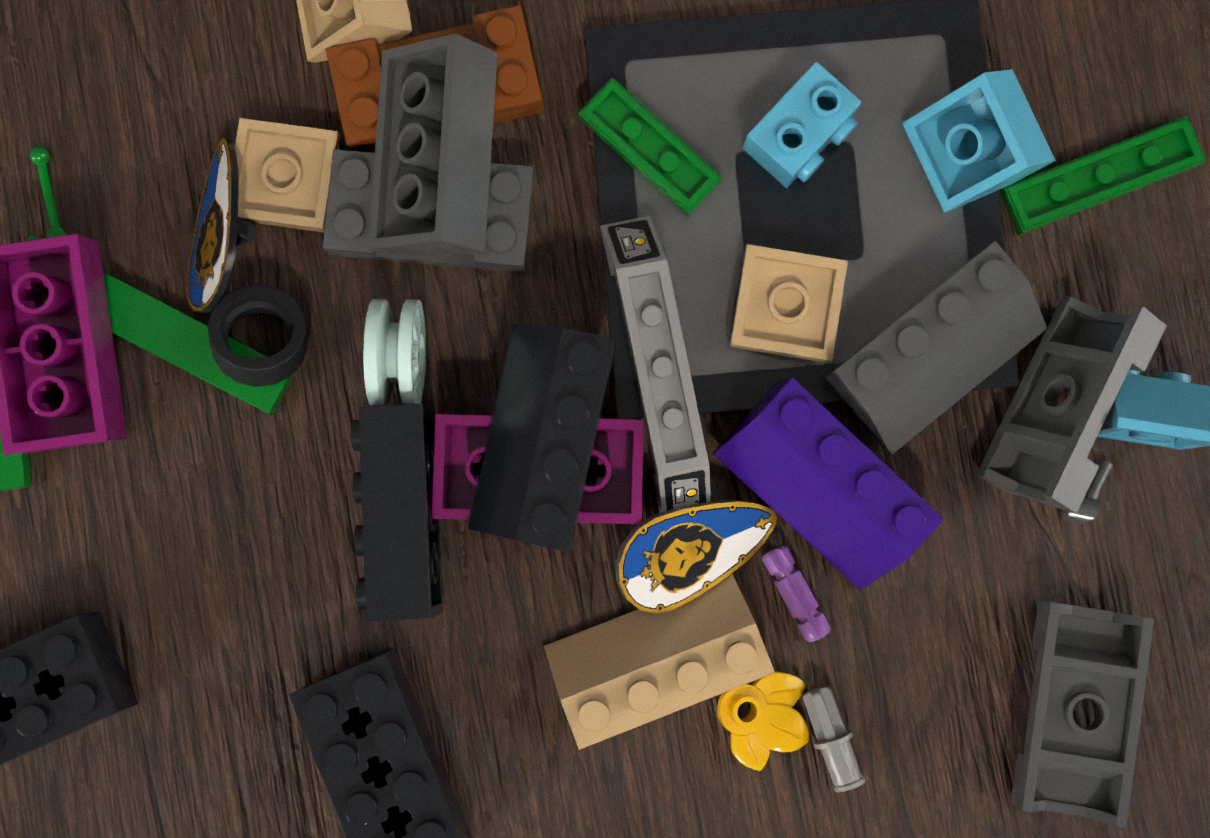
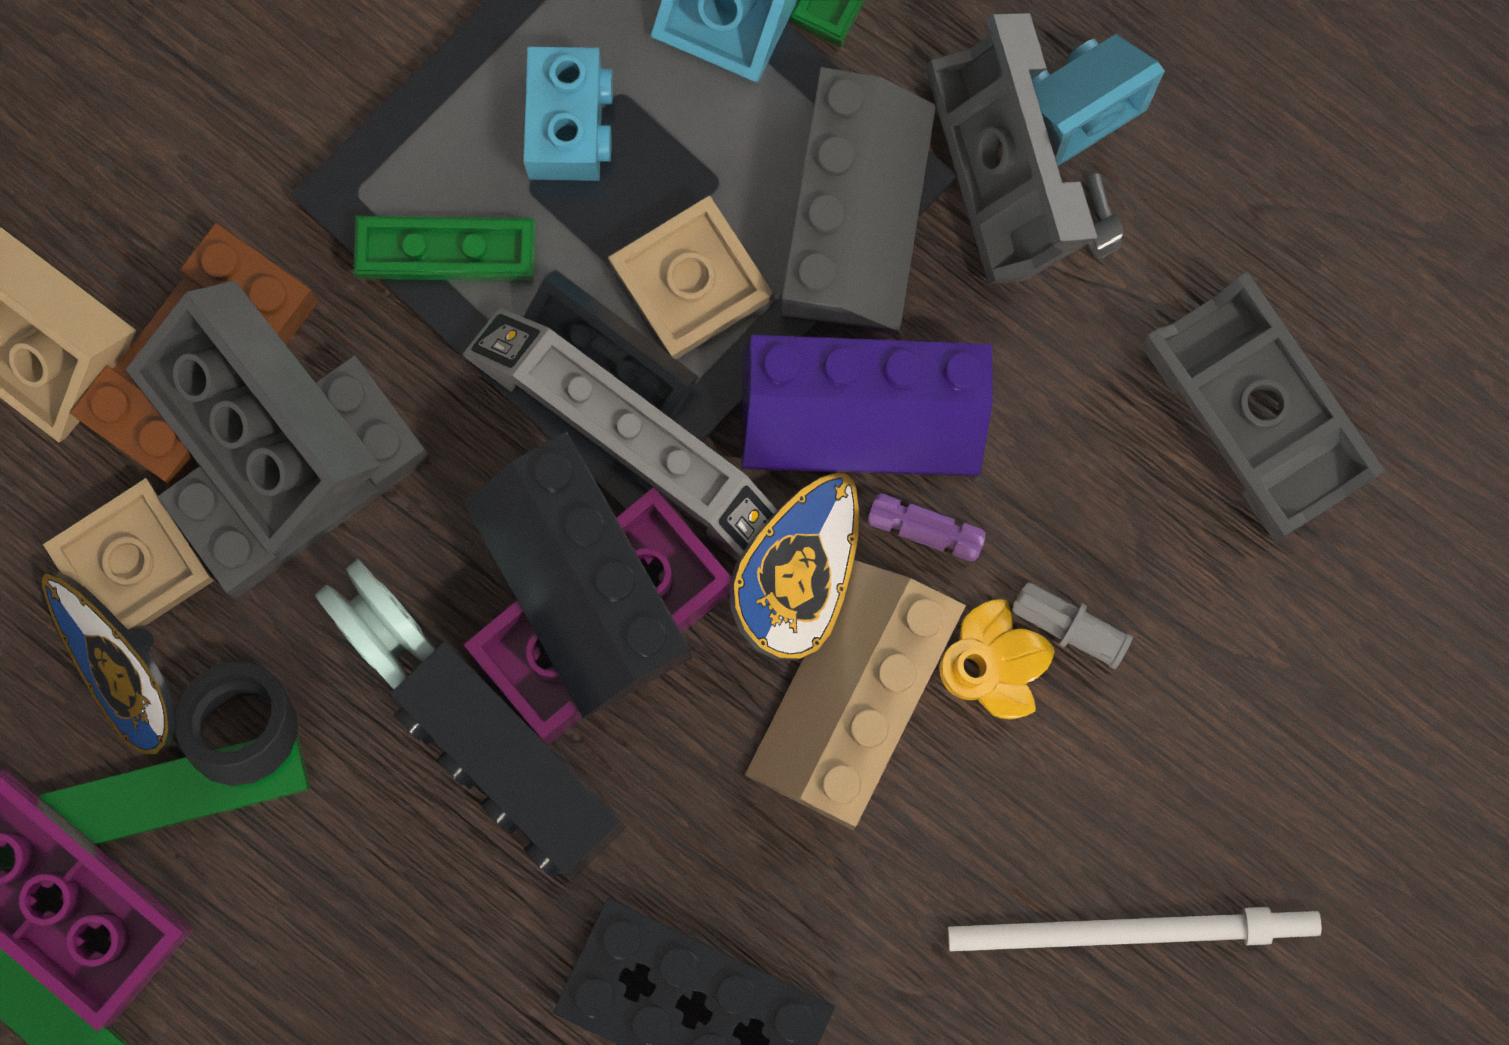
camera: 45 degrees left, 5 degrees down
none -> black plate [524,270,699,420]

